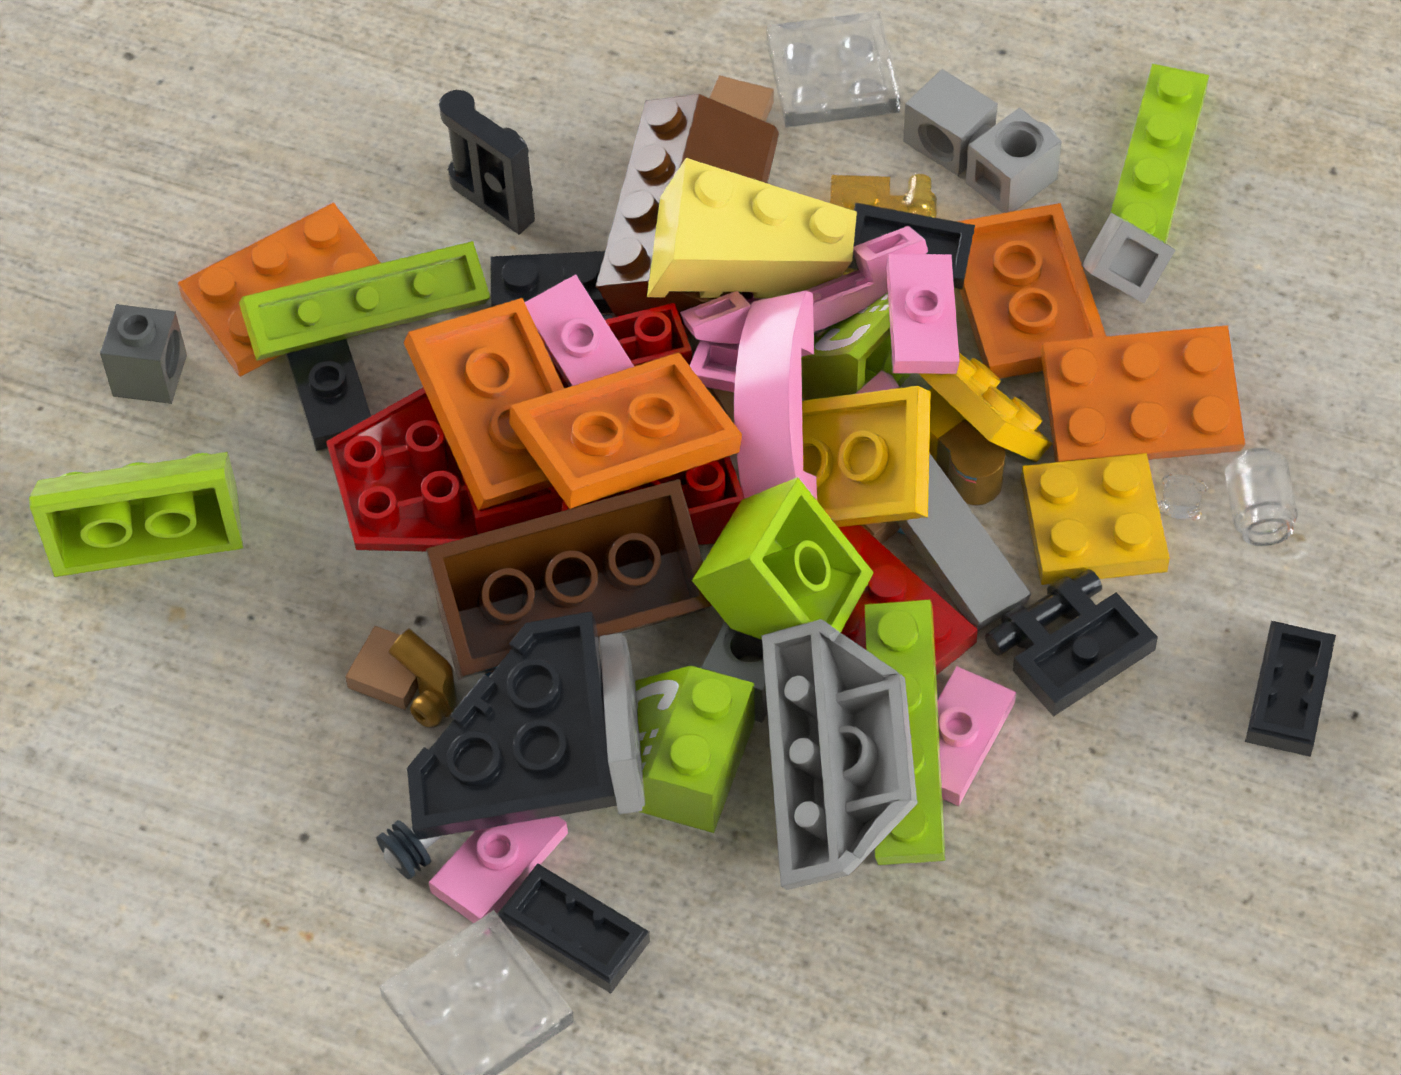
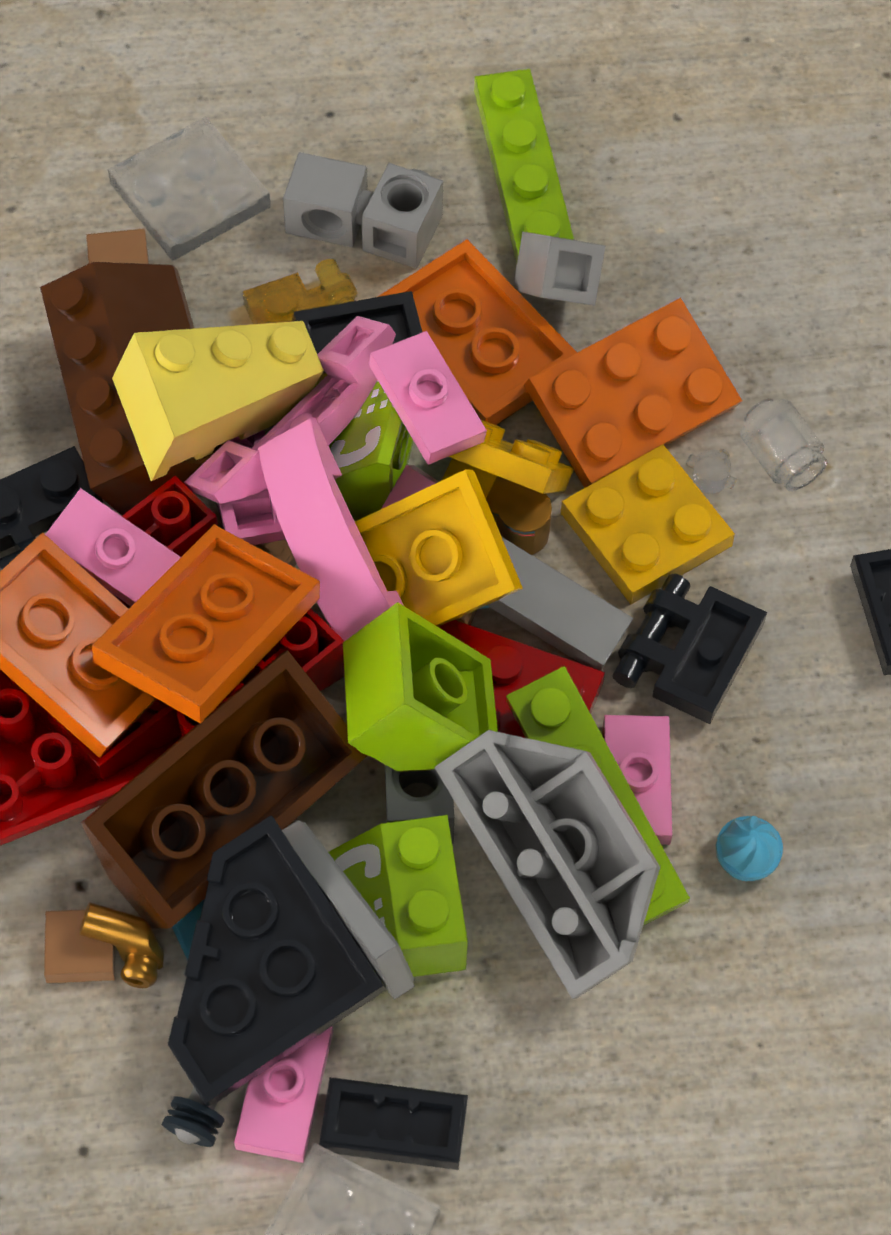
camera: 30 degrees left, 5 degrees up
none -> medium azure plate [716,816,783,881]

